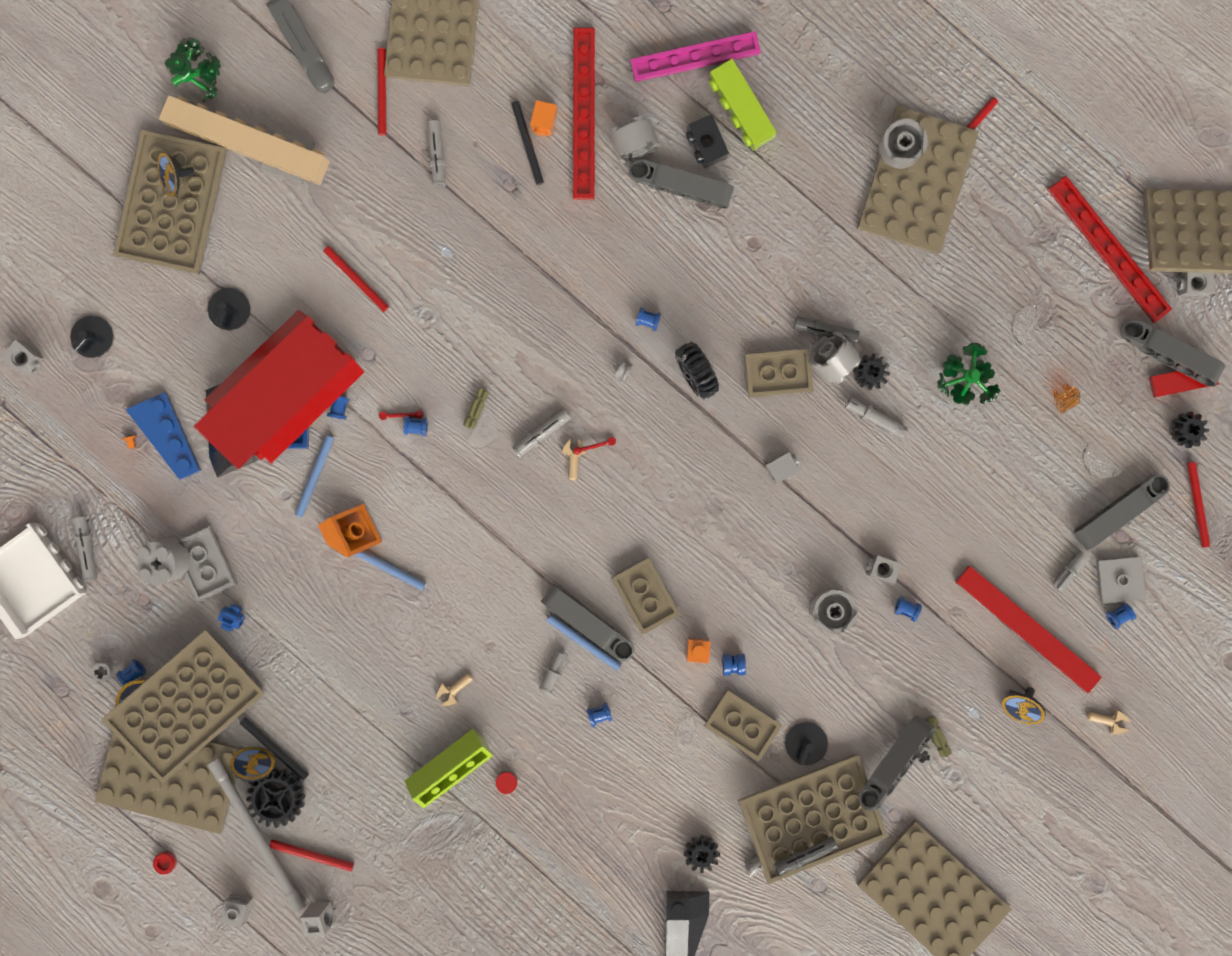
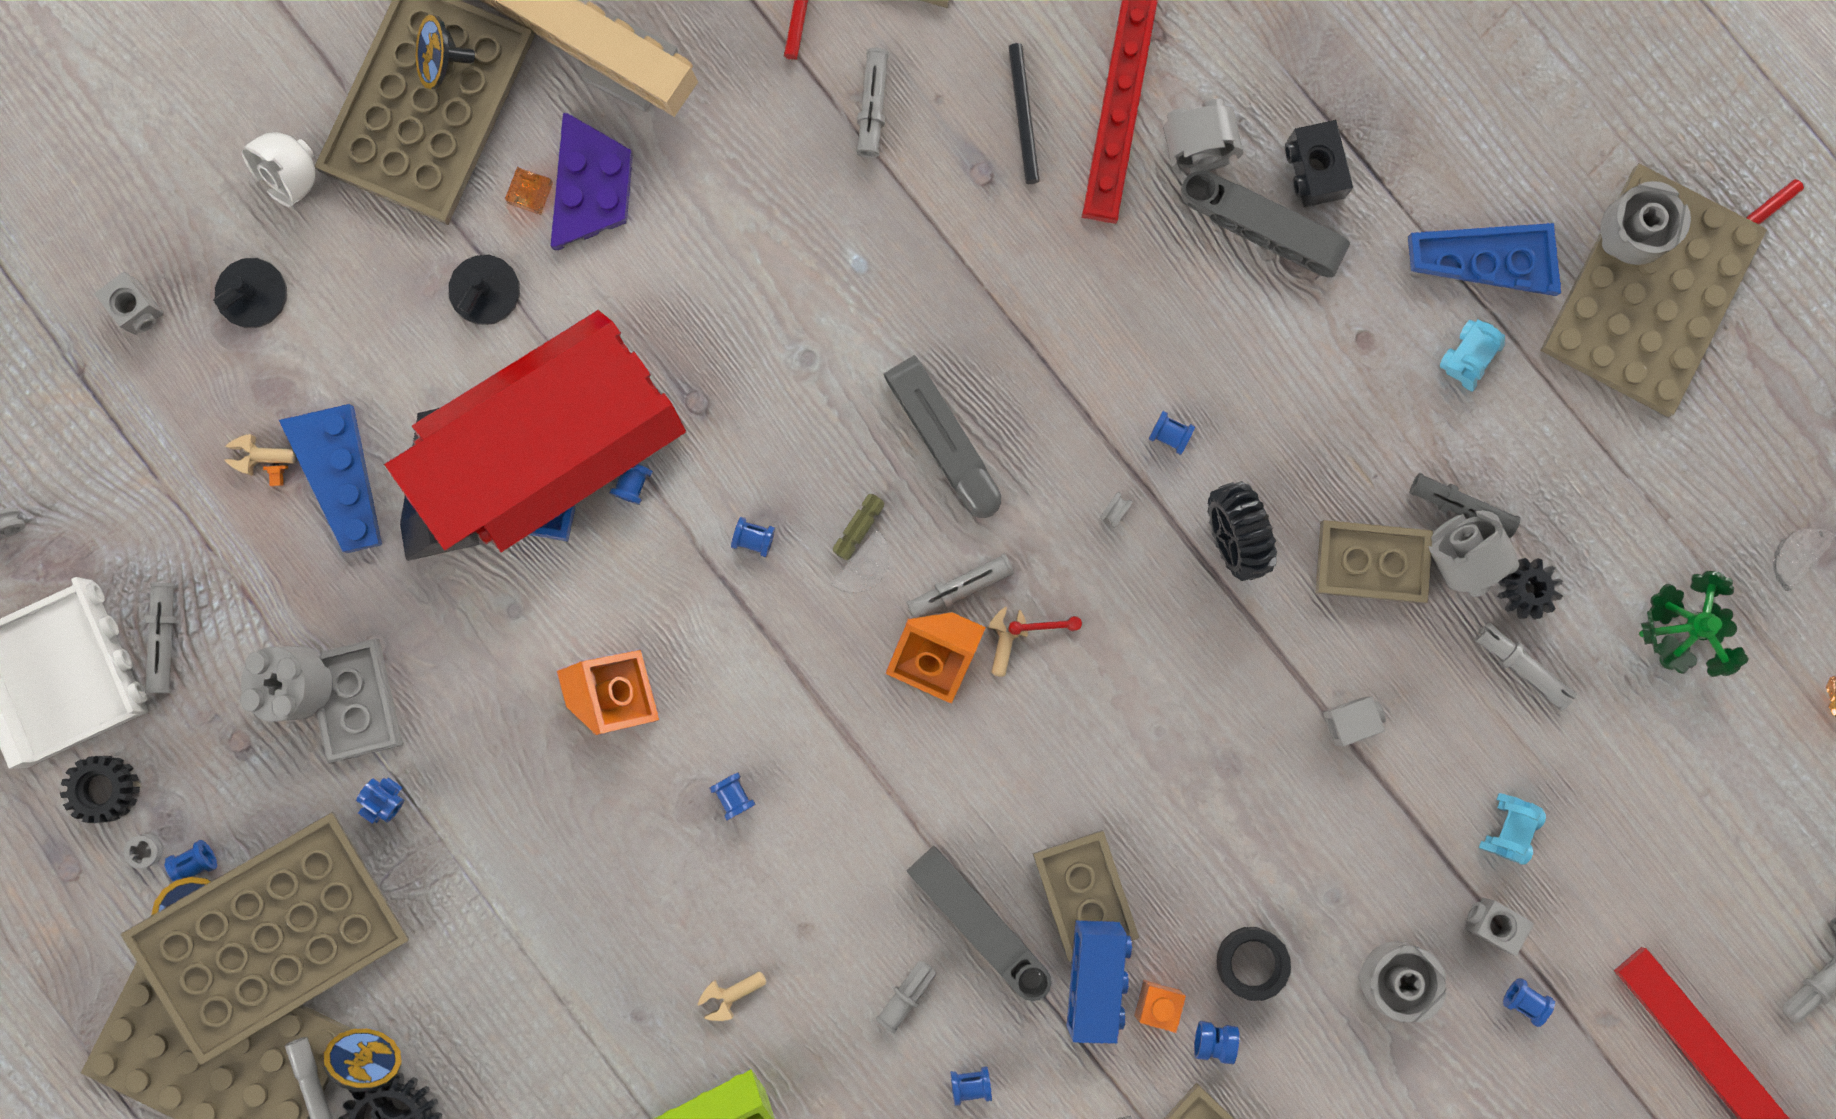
camera: 10 degrees right, 5 degrees down
black bar [239,717,309,781] -> none
medium blue bar [294,435,334,518] -> none
red bar [323,246,390,312] -> none
medium blue bar [355,551,426,591] -> none
red hinge [379,410,424,420] -> none
orange brick [530,100,558,137] -> none
medium blue bar [547,614,621,671] -> none
dark pink plate [630,31,761,82] -> none
lime brick [708,59,777,151] -> none
none -> black tyre [60,756,140,823]
none -> tan bar [225,434,297,476]
none -> white cylinder [242,132,315,207]
none -> clear orange tile [505,167,553,215]
none -> dark purple wing [550,113,633,250]
none -> blue bush [709,772,756,821]
none -> dark grey piece [883,355,1001,518]
none -> orange slope [885,612,986,704]
none -> blue brick [1066,920,1132,1044]
none -> black tyre [1216,927,1291,1001]
none -> blue wing [1408,223,1561,296]
none -> medium azure piece [1440,319,1505,392]
none -> medium azure piece [1479,793,1546,865]

